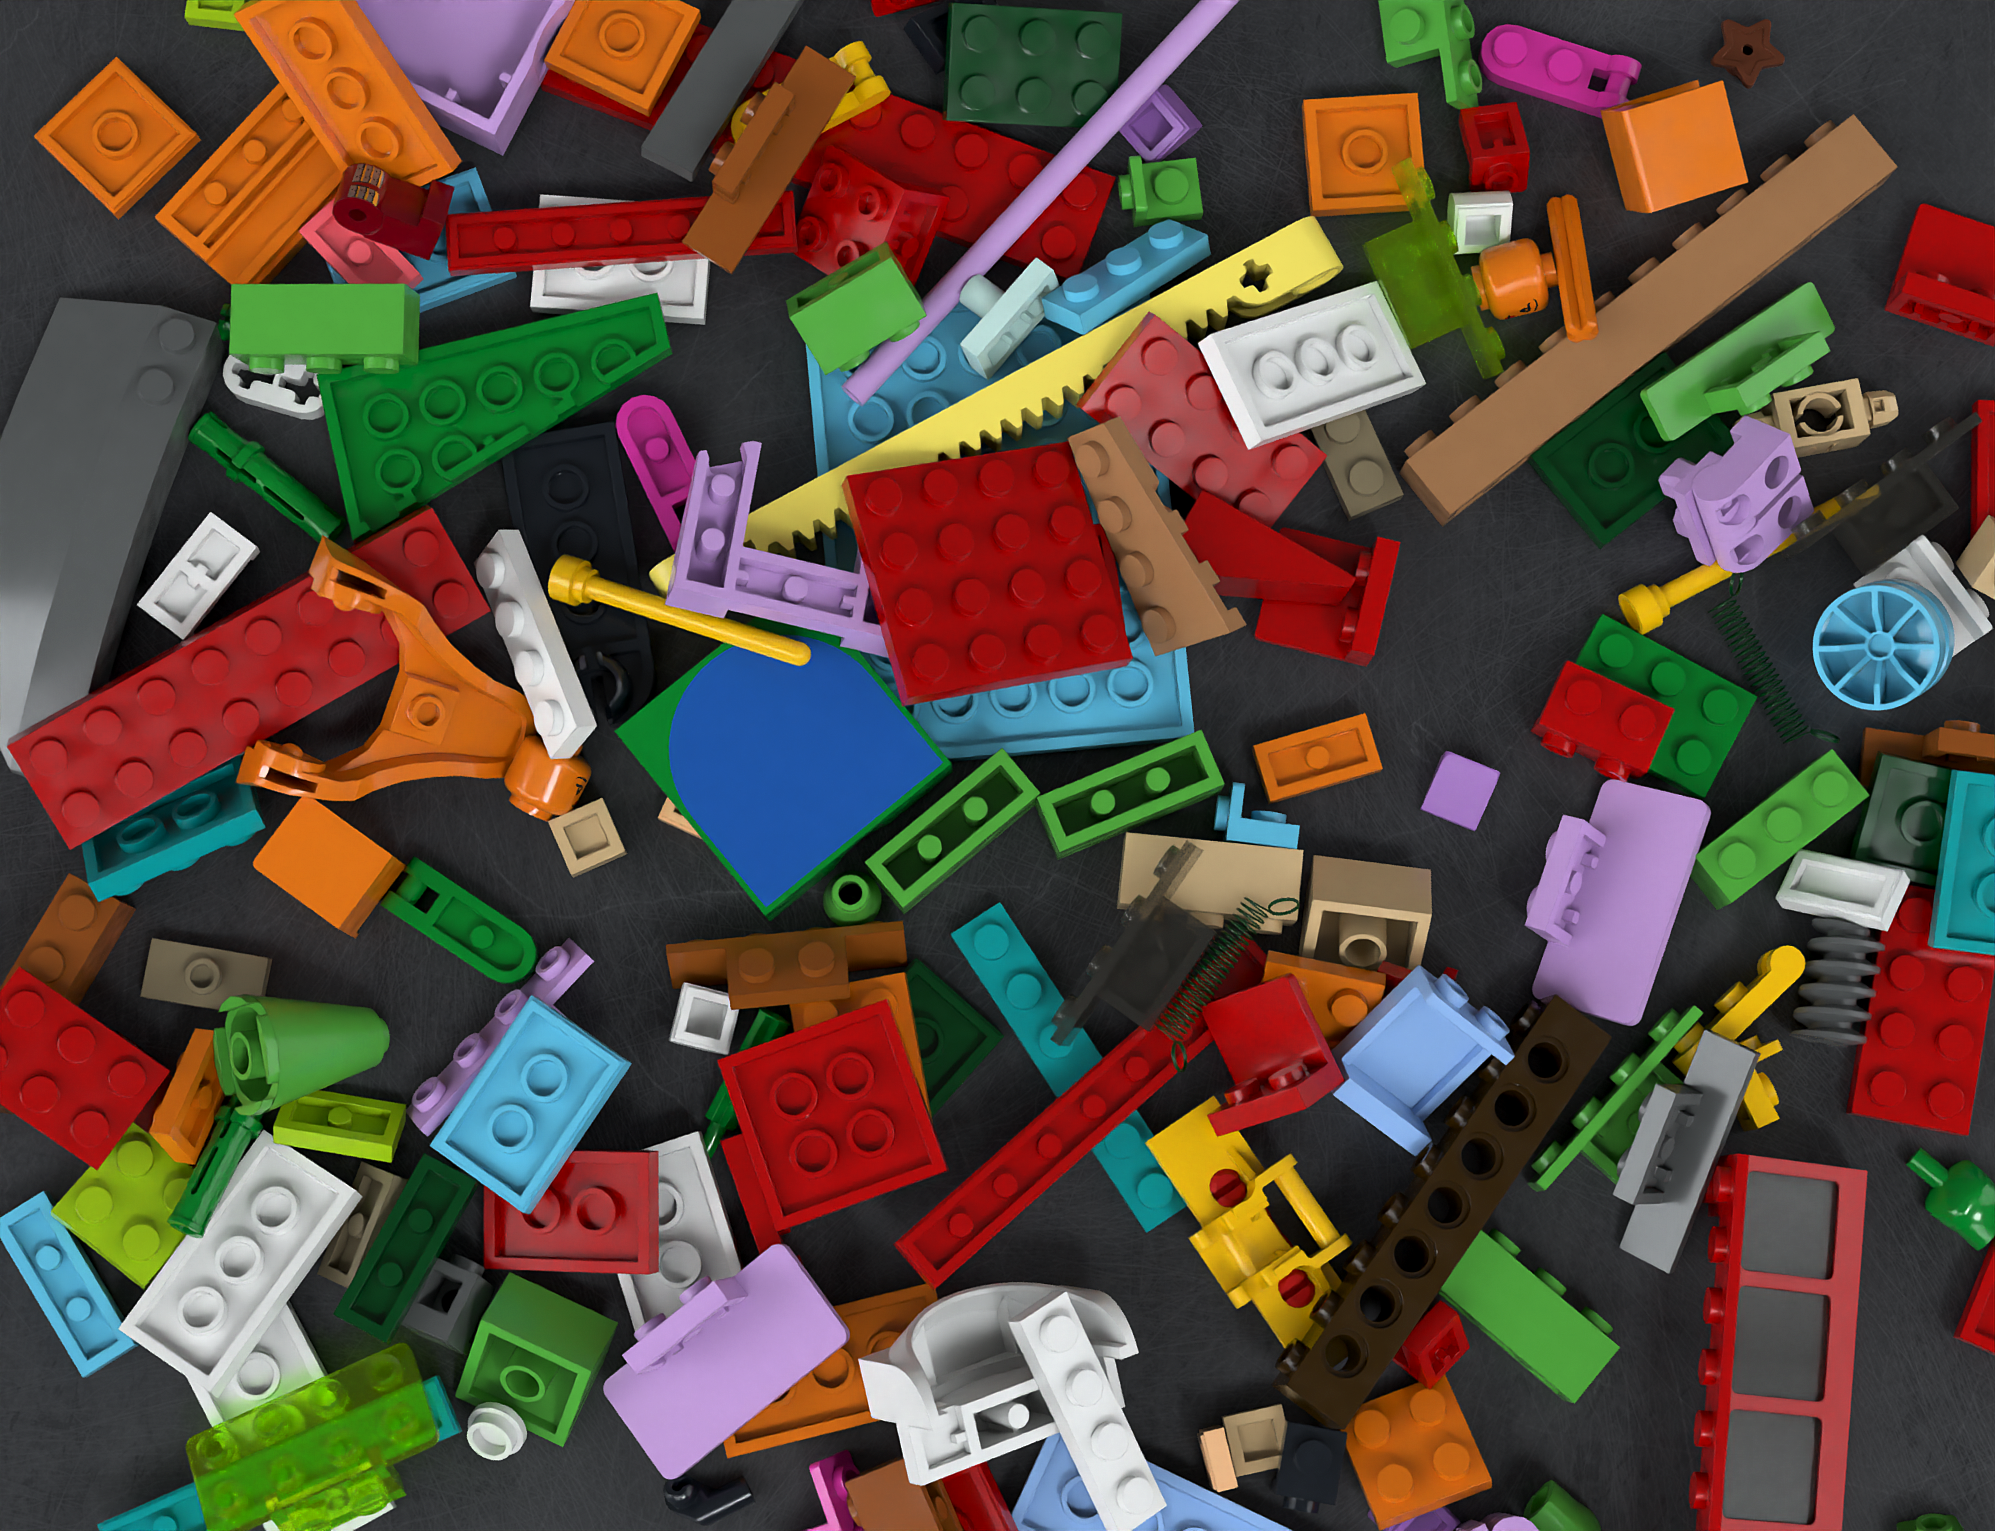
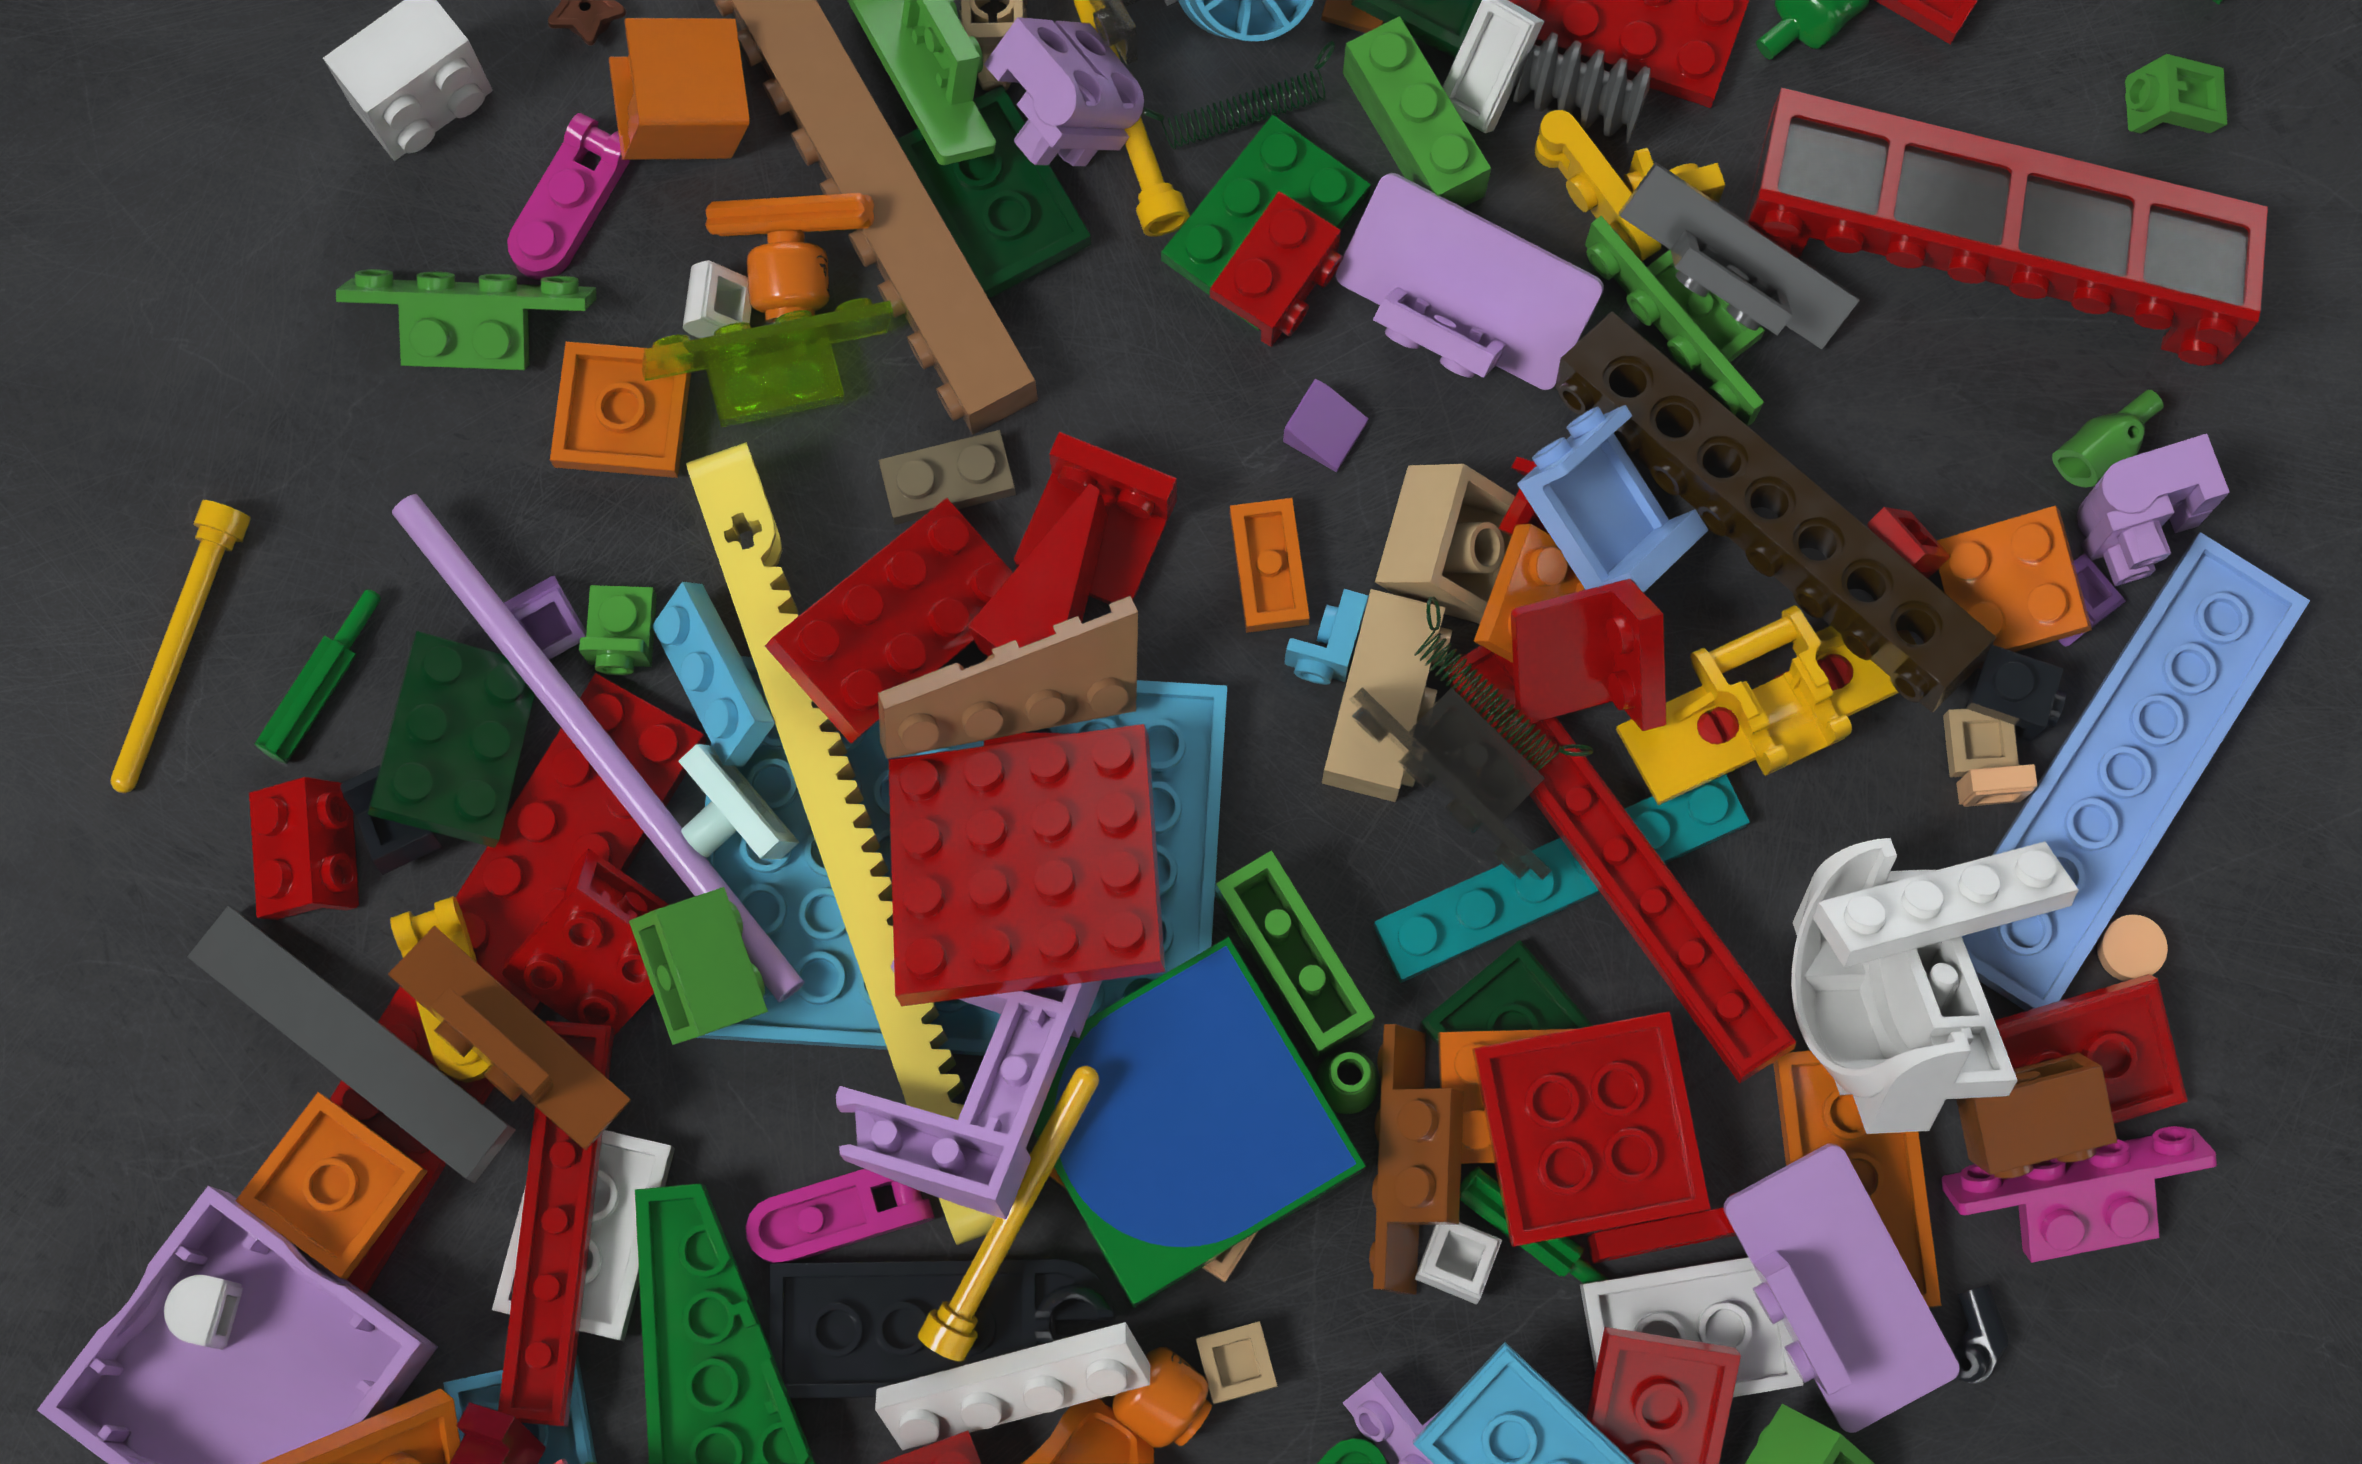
camera: 75 degrees left, 5 degrees down
bright green brick [1035,730,1225,860] -> none
white plate [1198,281,1426,450] -> none
bright green brick [1438,1228,1620,1403] -> none
red bracket [1459,102,1530,193] -> none

